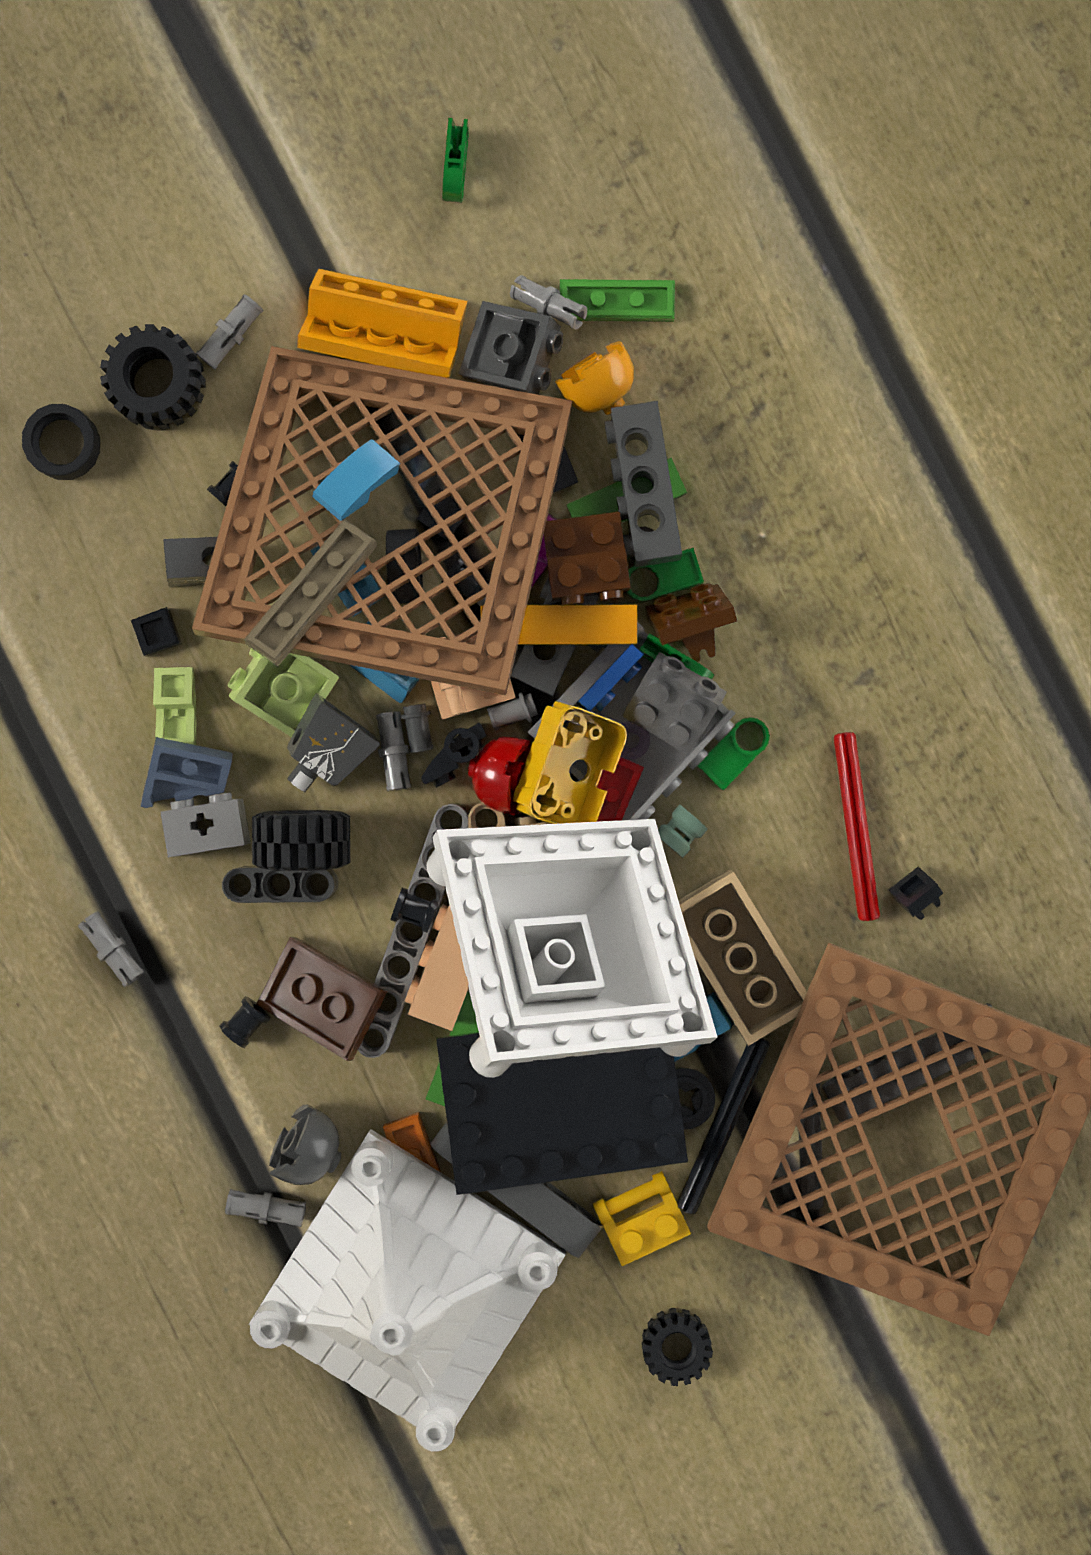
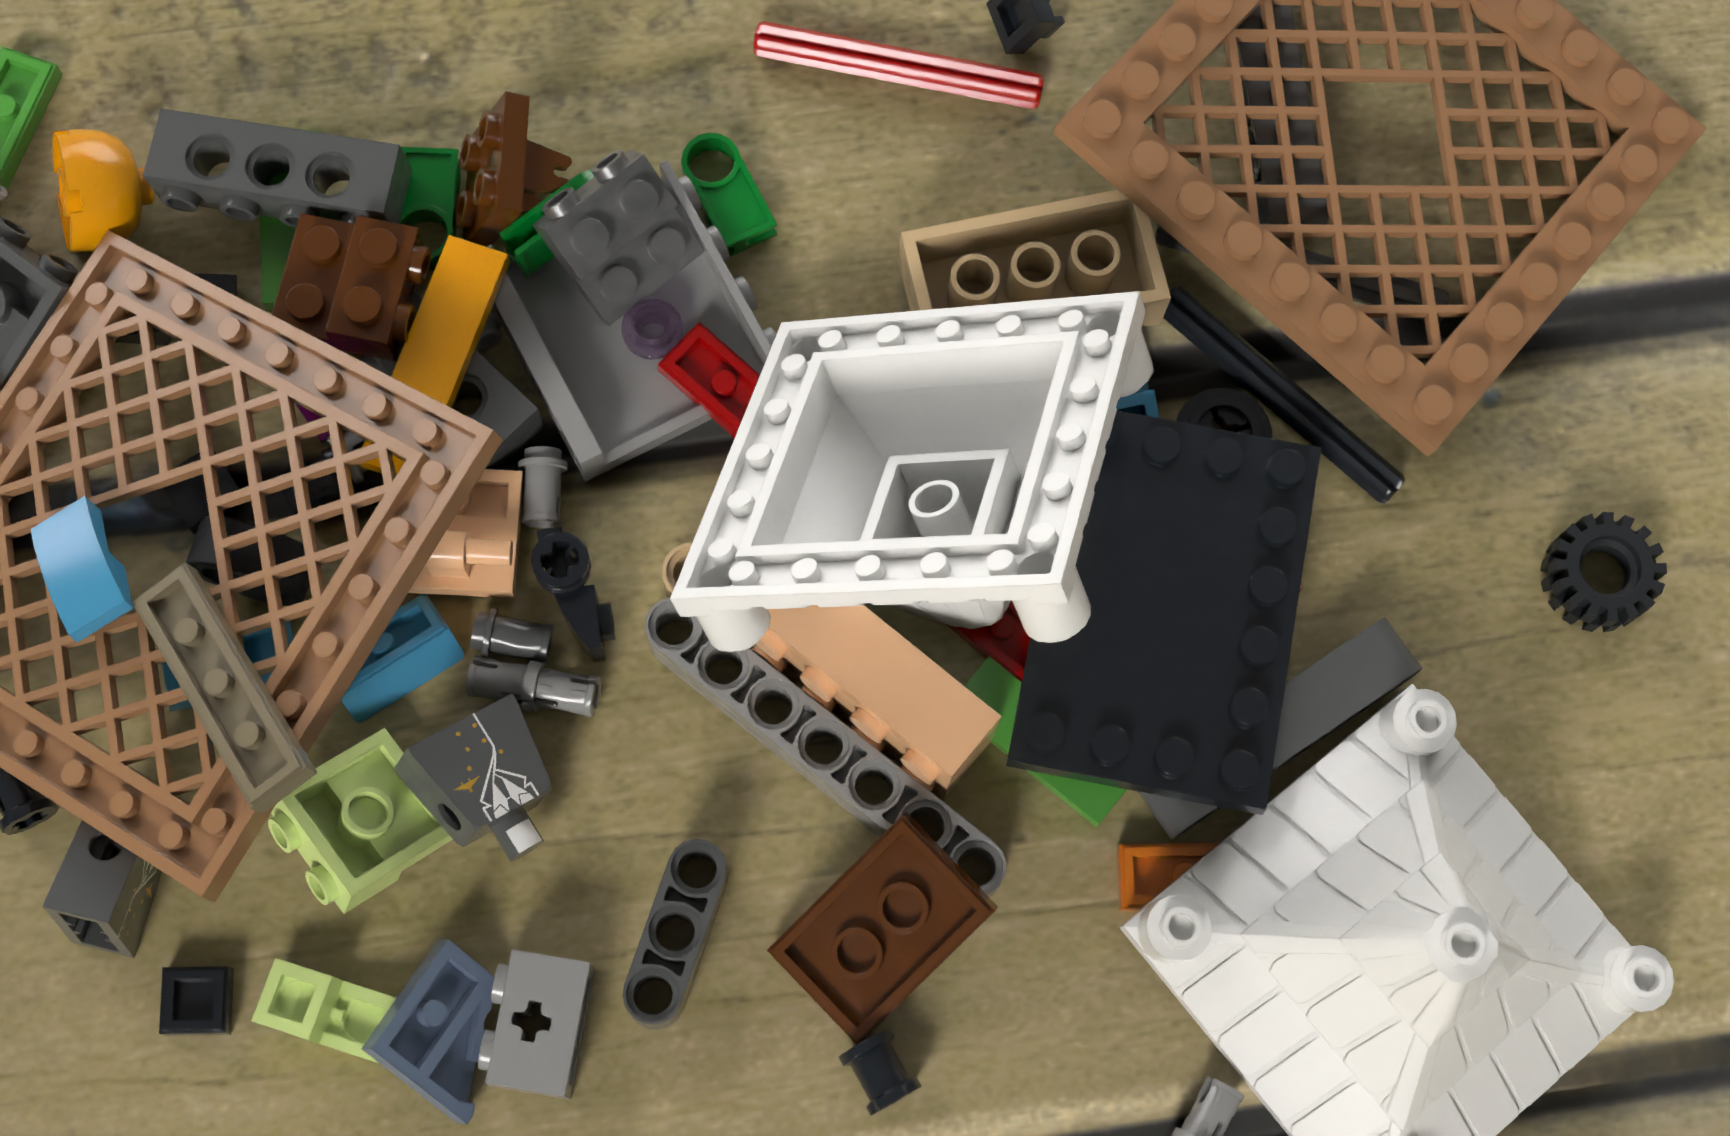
camera: 80 degrees left, 15 degrees down
black tyre [252,810,351,871] -> none
dark grey cylinder [269,1104,341,1185] -> none
black bush [390,887,439,933] -> none
red cylinder [468,736,532,815] -> none
yellow axle [513,701,627,824] -> none
blue plate [578,644,644,712] -> none
yellow plate [593,1171,691,1266] -> none
sand green wheel [658,804,708,858] -> none

